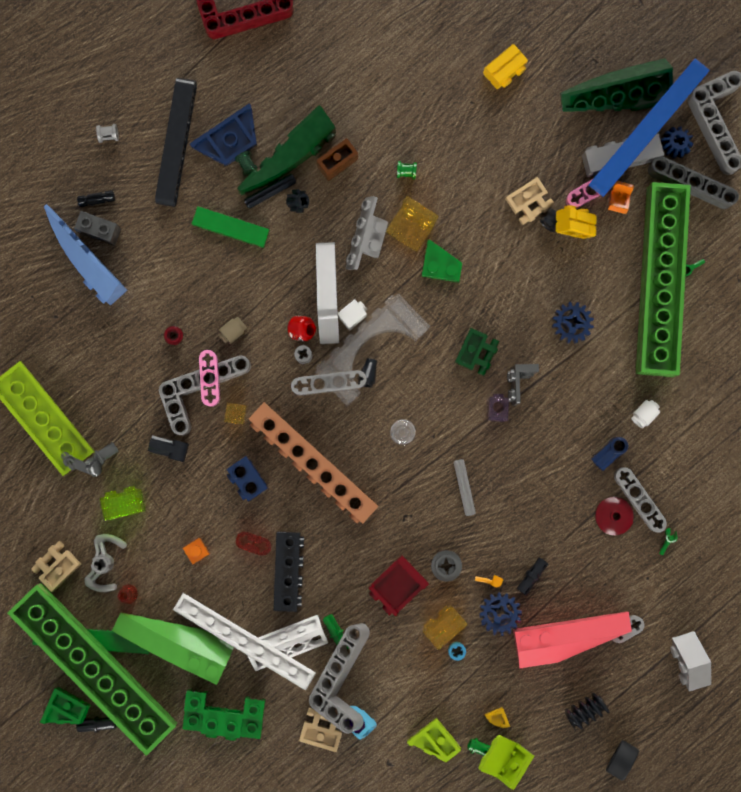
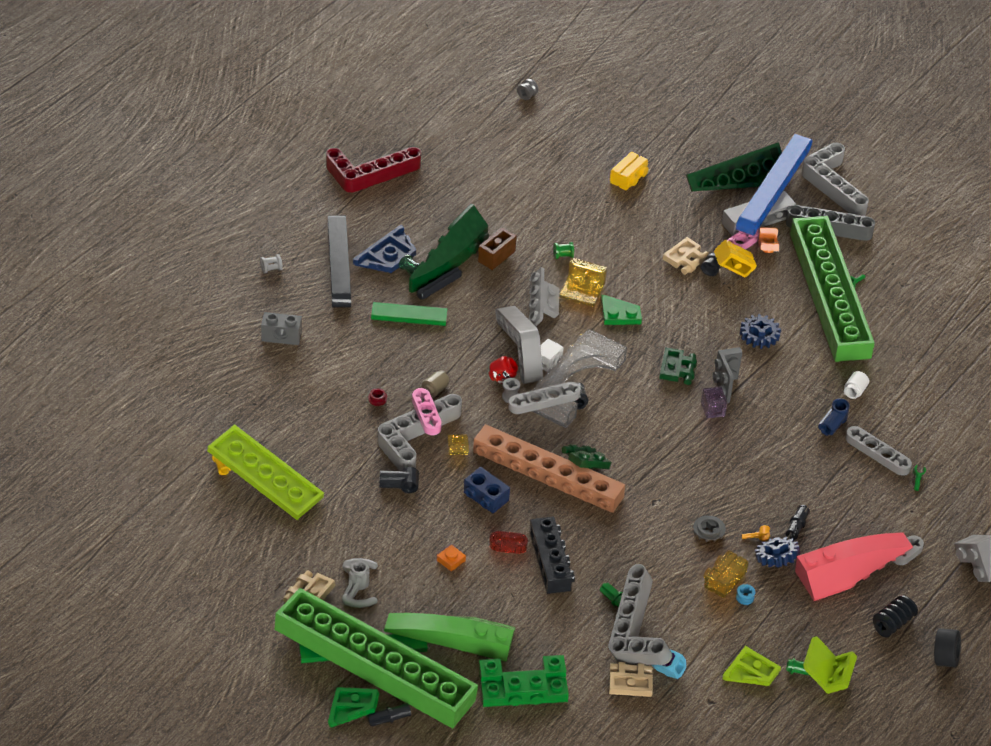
camera: 10 degrees left, 40 degrees down
medium blue wedge [44,204,127,305] -> none
dark grey pin [61,442,119,477] -> none
black axle [77,190,115,207] -> none
clear neon green brick [100,486,146,521] -> none
clear red cone [117,584,138,604] -> none
white tile [173,593,316,690] -> none
white fence [248,615,328,671] -> none
black gear [286,189,309,213] -> none
dark red panel [368,555,429,617] -> none
clear wheel [390,419,416,445] -> none
light grey axle [454,459,476,516] -> none
yellow tile [485,707,510,728] -> none
dark red dish [595,497,634,535] -> none
dark blue gear [660,126,694,159] -> none
none -> dark green plate [562,444,612,469]

